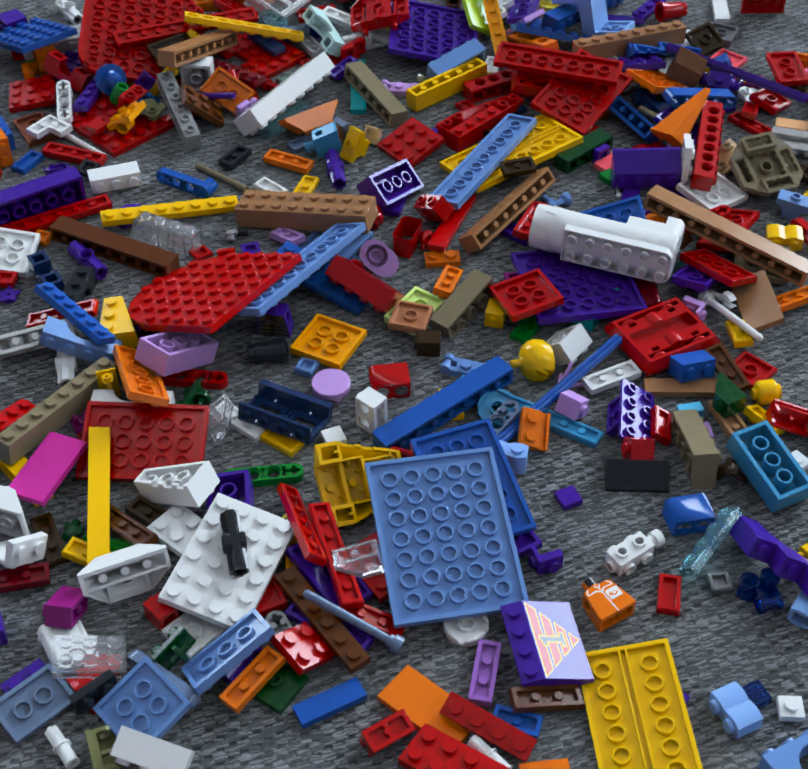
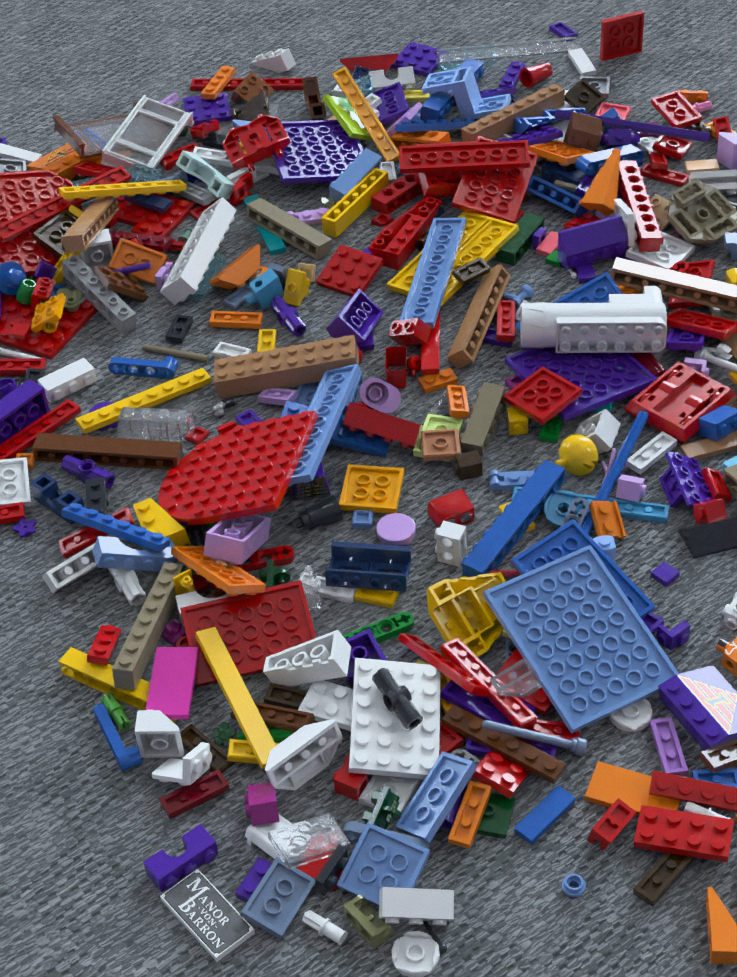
camera: 15 degrees left, 0 degrees up
white tile [321,425,347,444] -> none
dark purple plate [328,55,358,82] -> none

